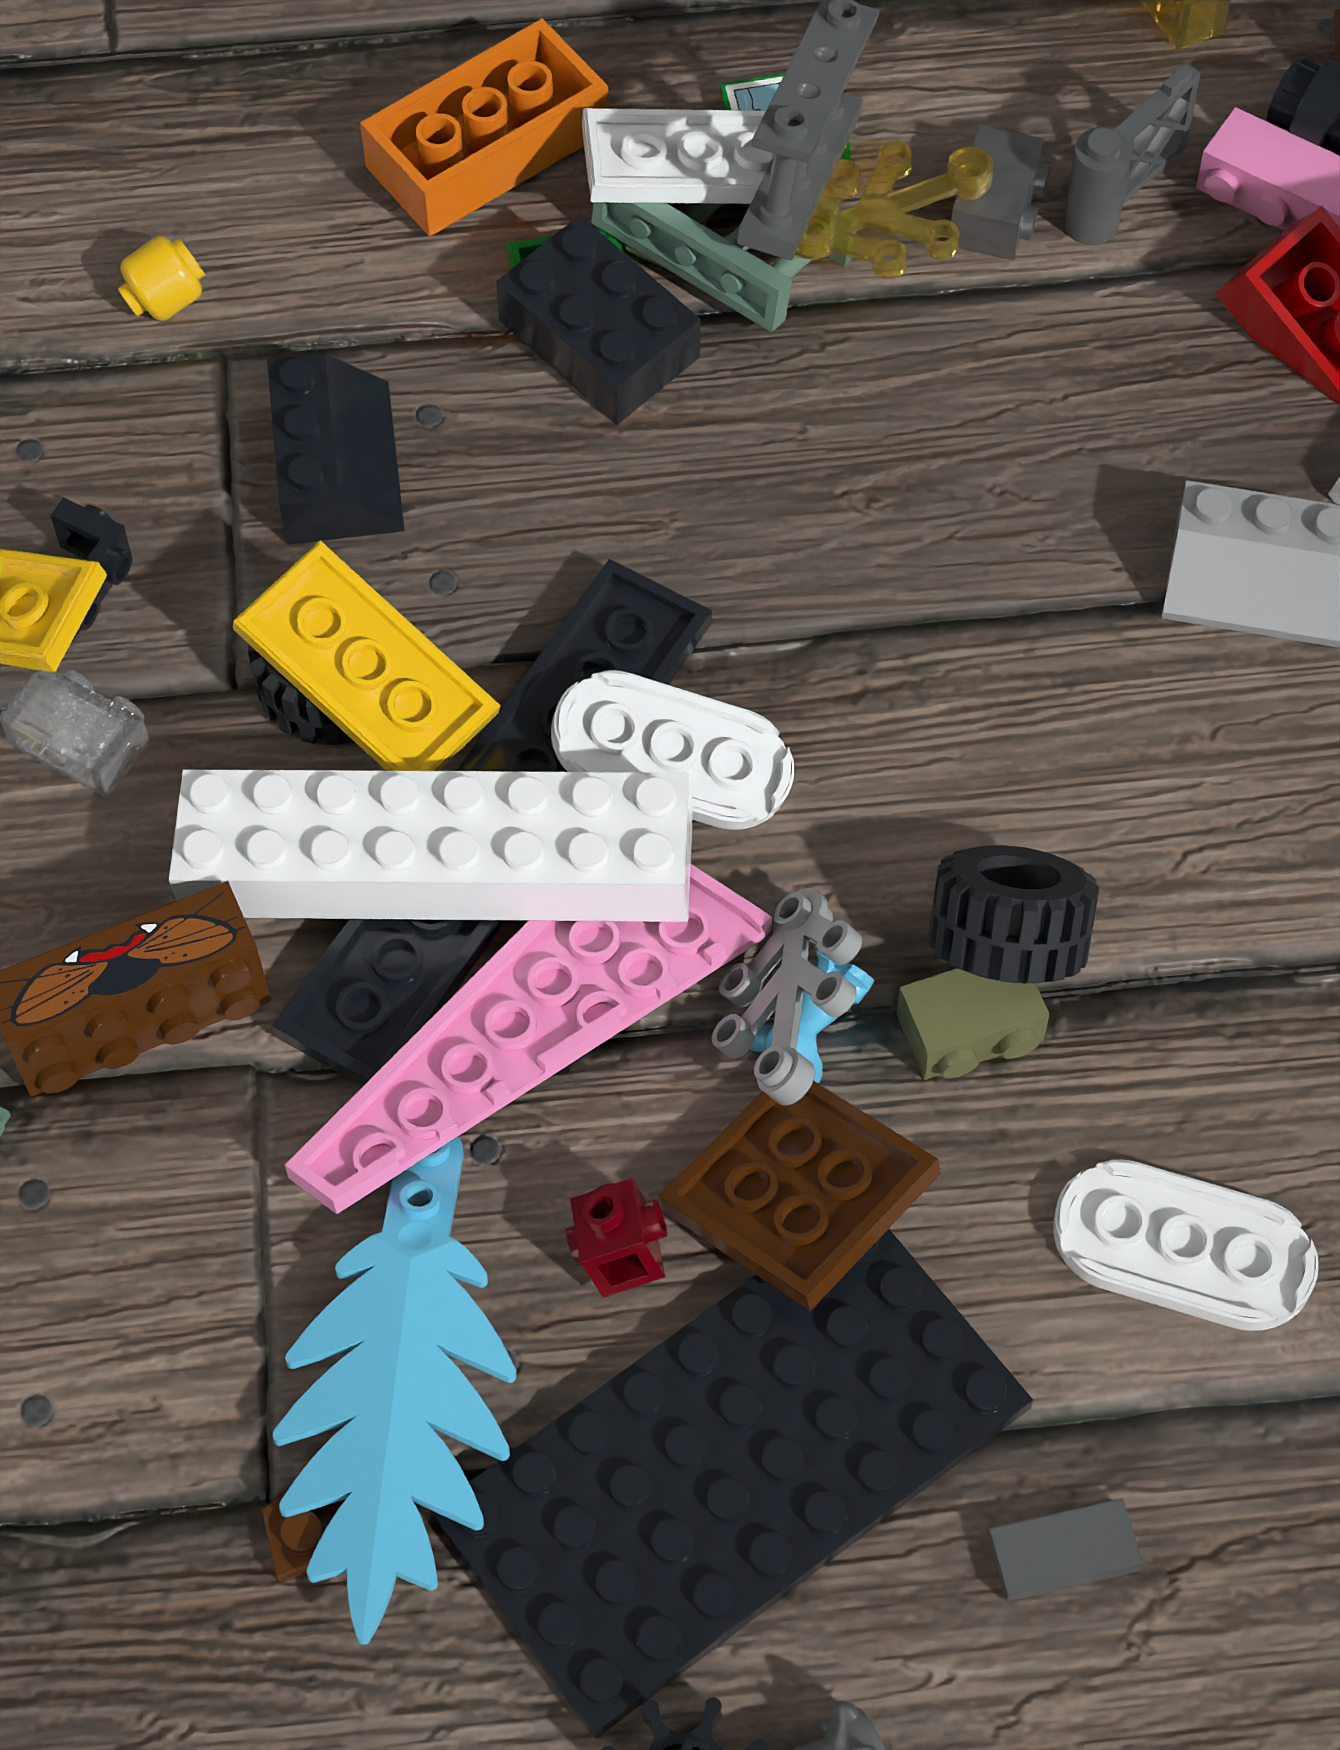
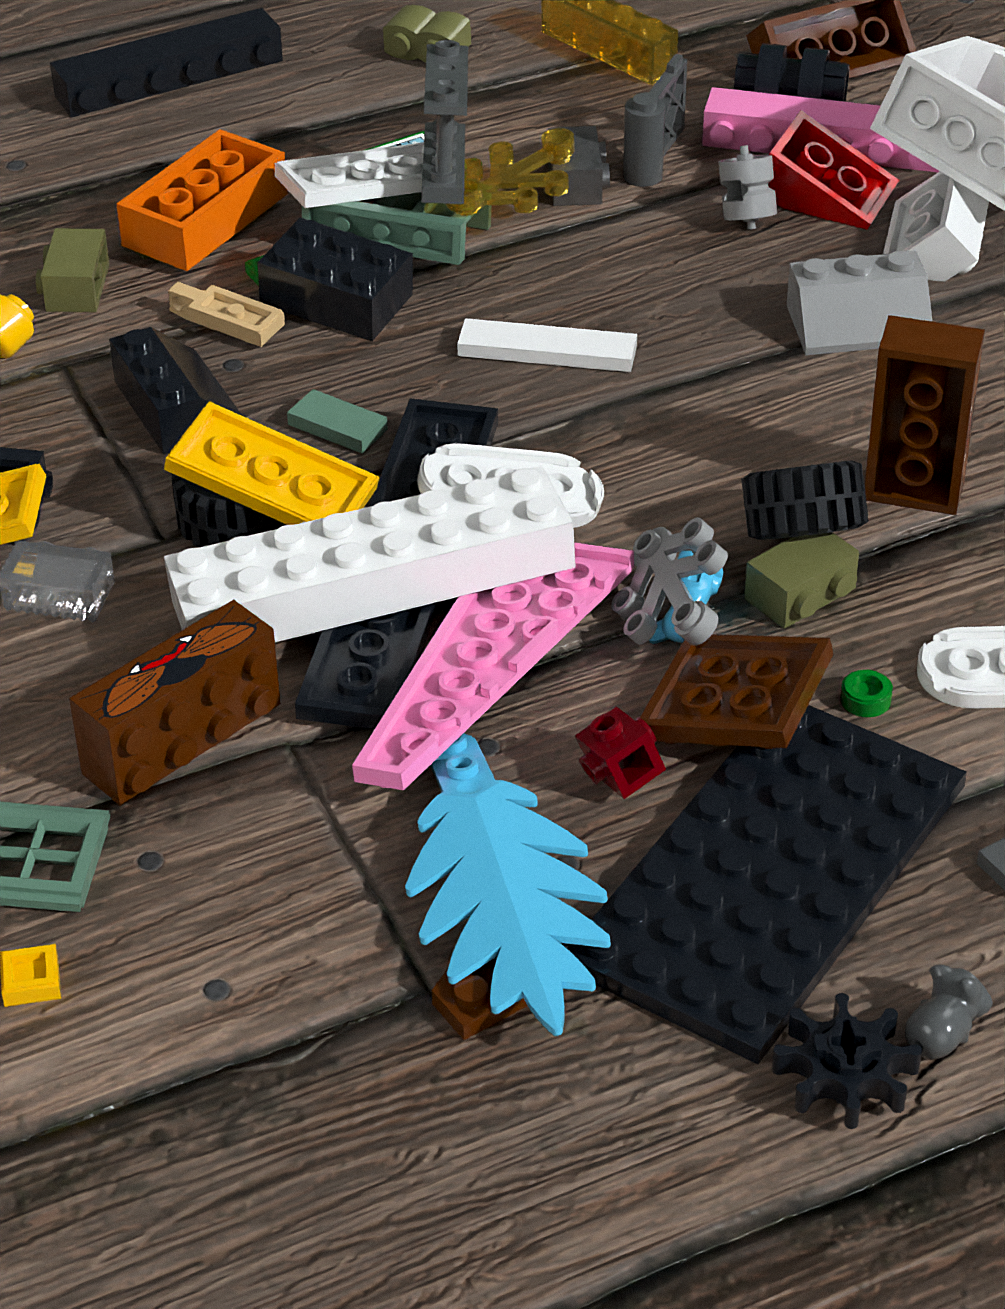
camera: 20 degrees left, 20 degrees down
none -> olive brick [36,228,109,312]
none -> tan hinge [168,282,285,347]
none -> sand green tile [287,389,388,454]
none -> white tile [457,318,637,372]
none -> light grey wheel [718,145,777,229]
none -> green tile [840,670,893,717]
none -> reddish brown brick [865,315,985,515]

